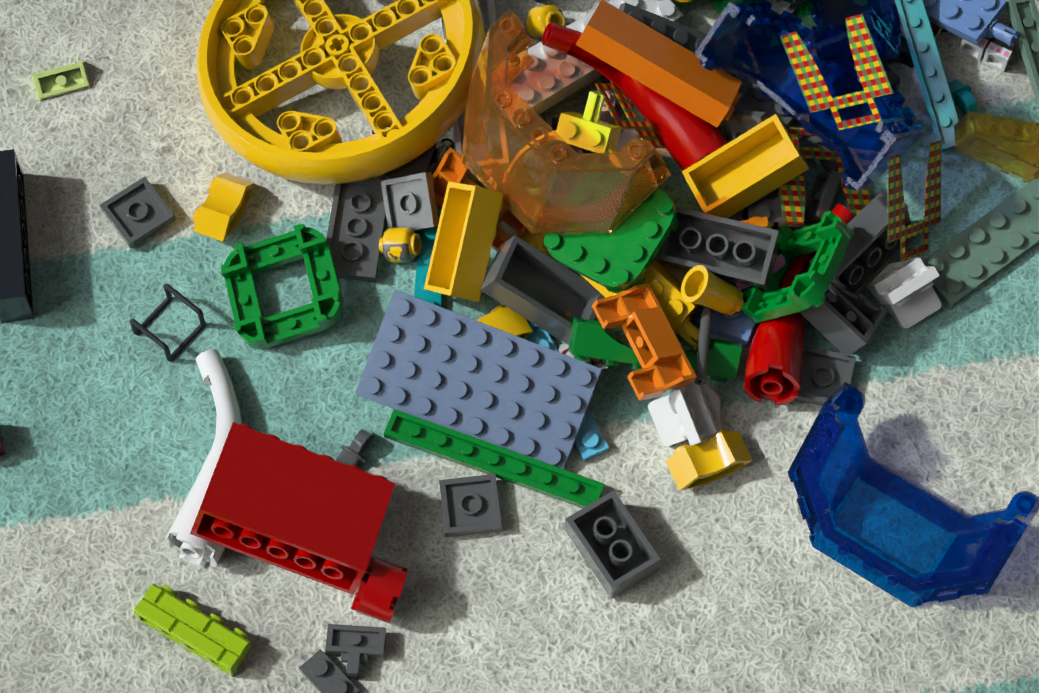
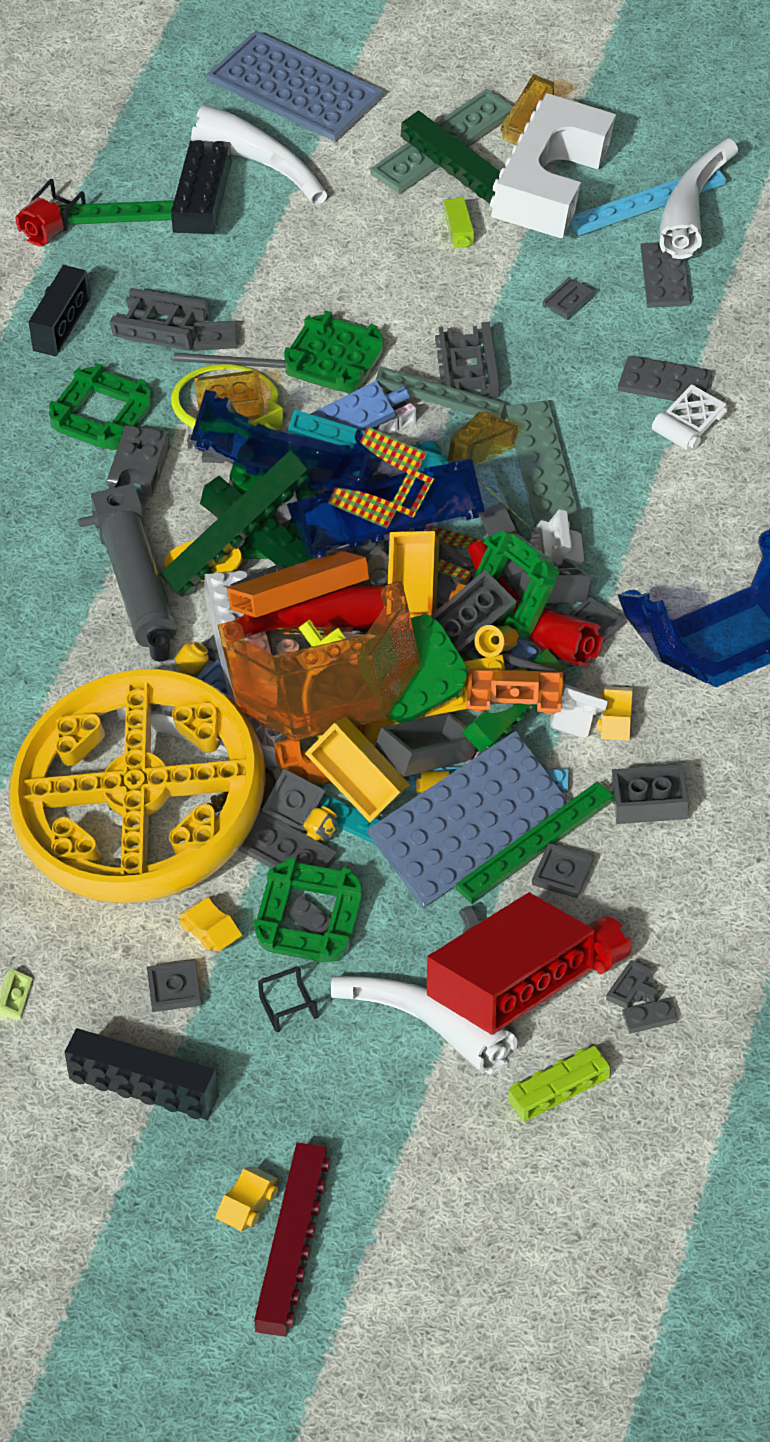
camera: 60 degrees left, 15 degrees down
none -> dark grey plate [285,895,331,936]

